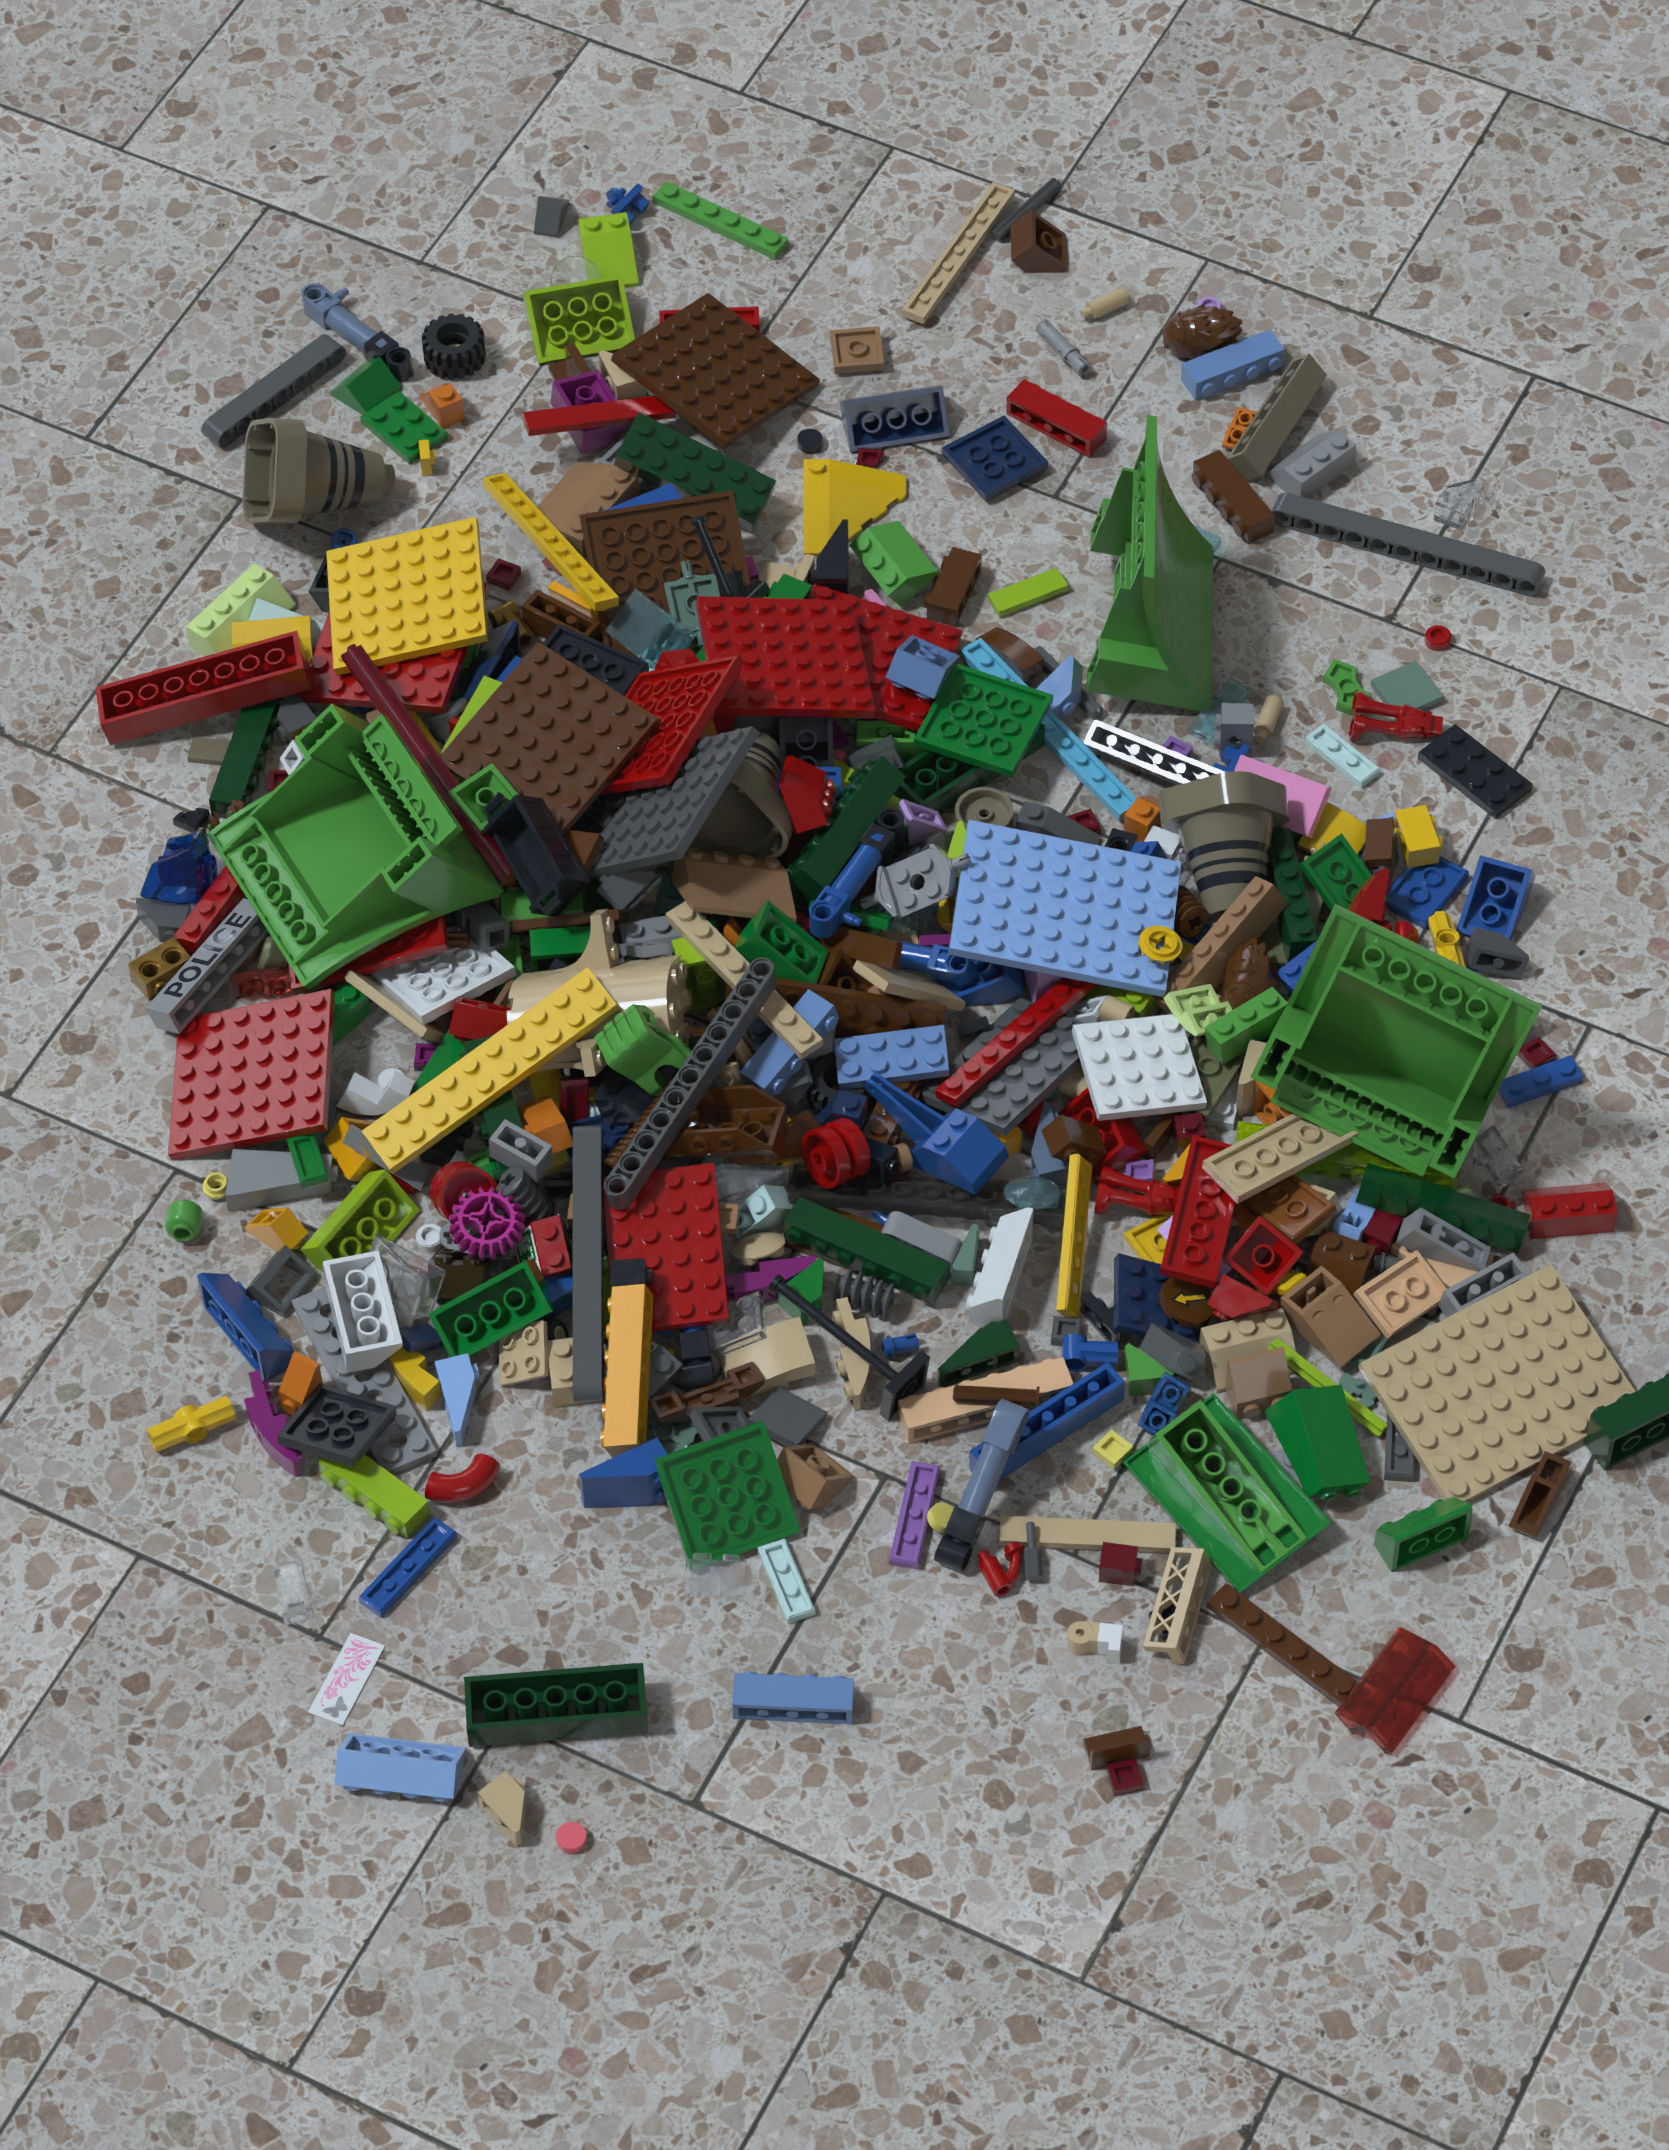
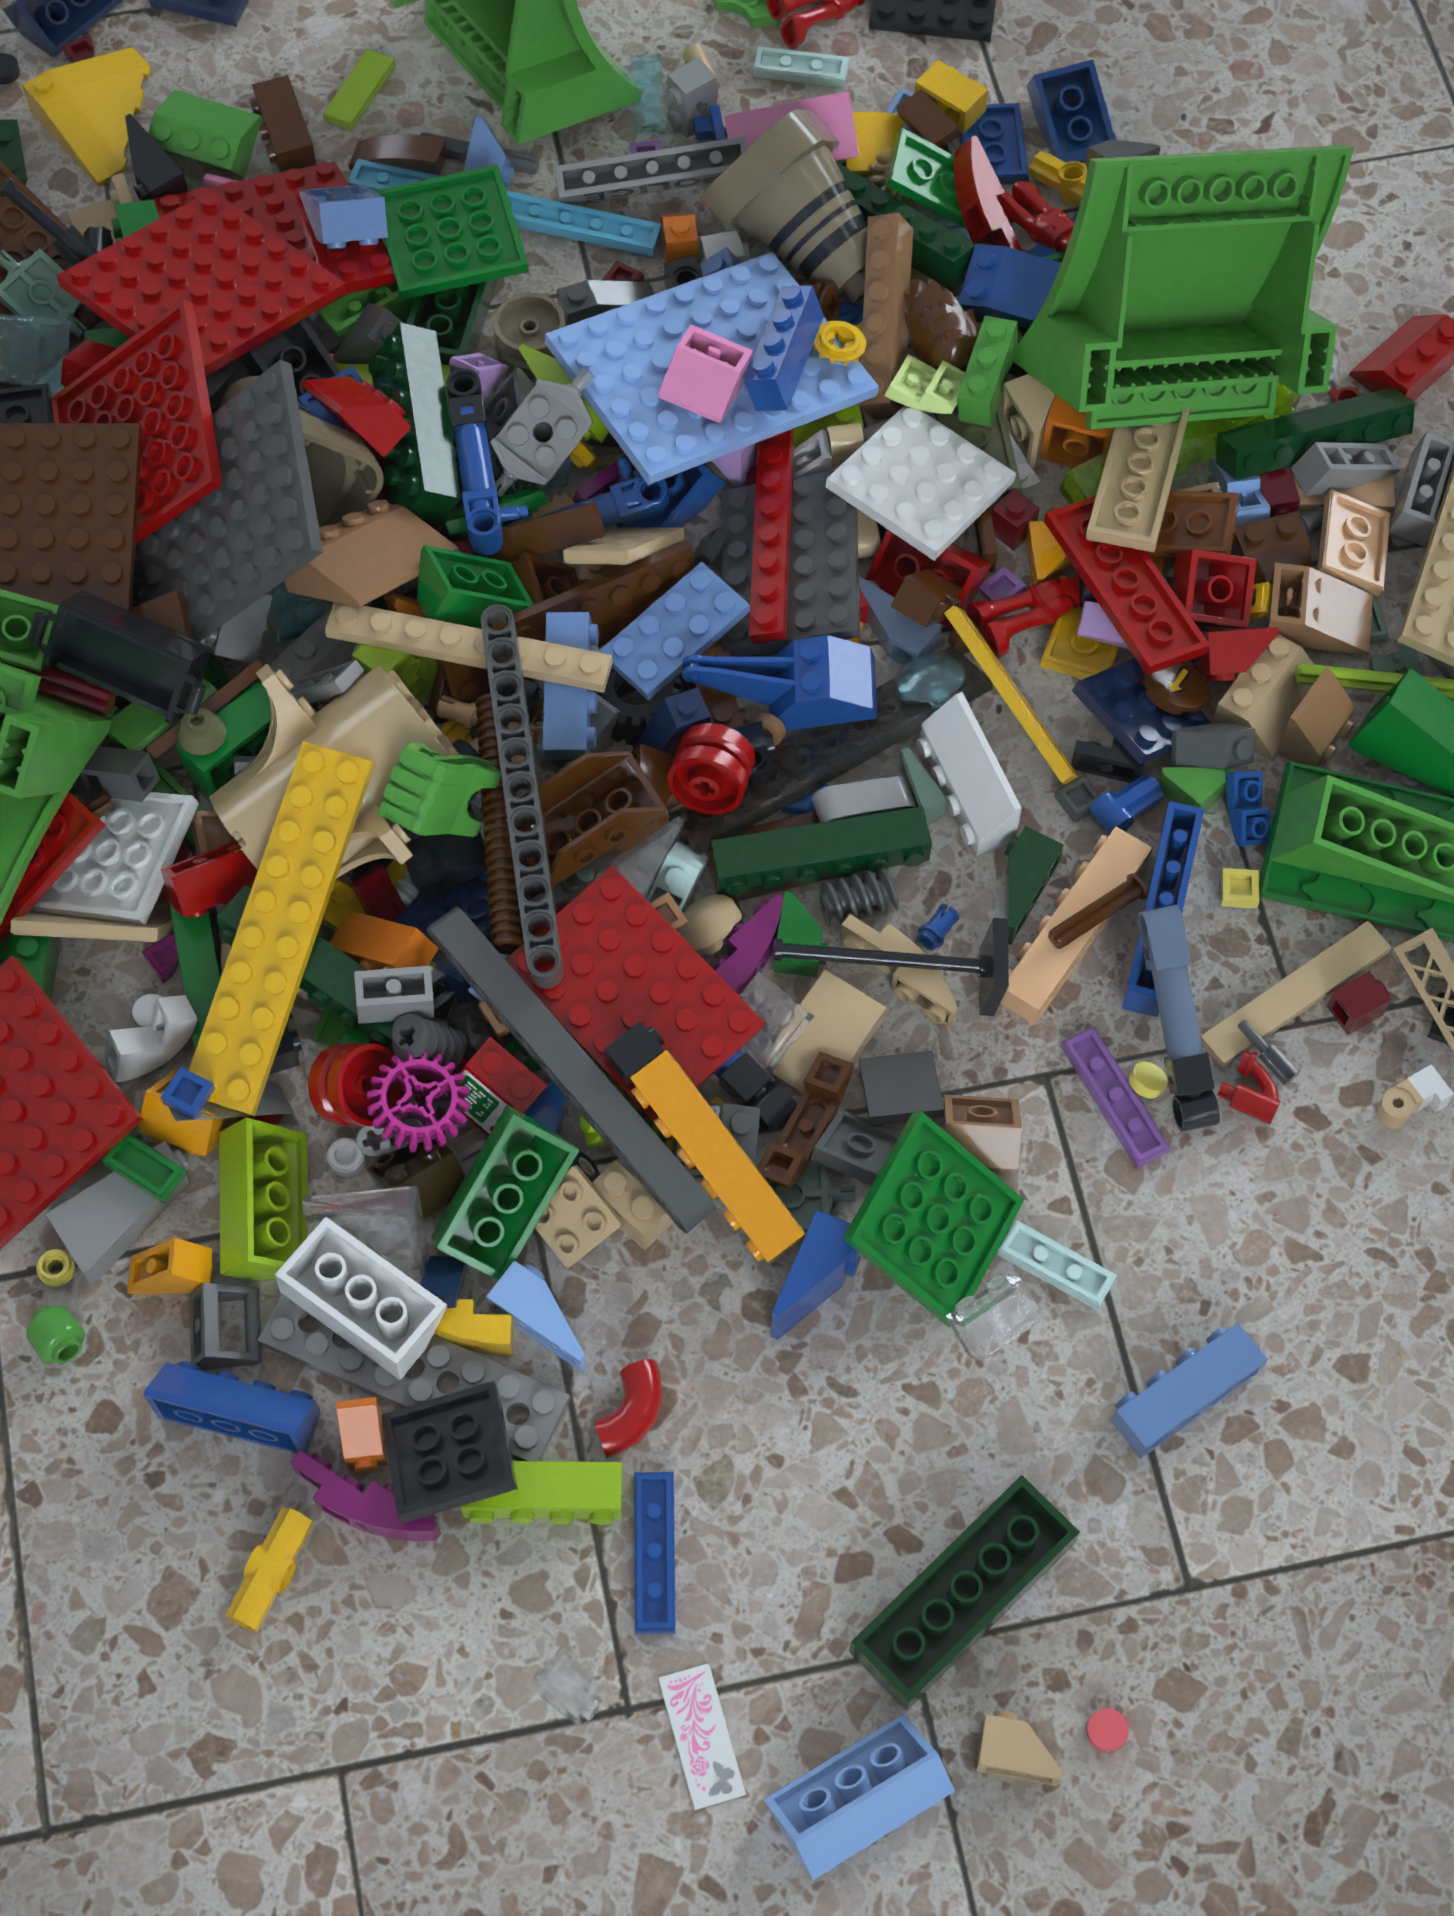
camera: 40 degrees left, 10 degrees up
none -> blue plate [160,1066,215,1120]
none -> olive cone [177,708,226,755]
none -> bright pink slope [658,324,753,424]
none -> blue brick [744,285,824,411]

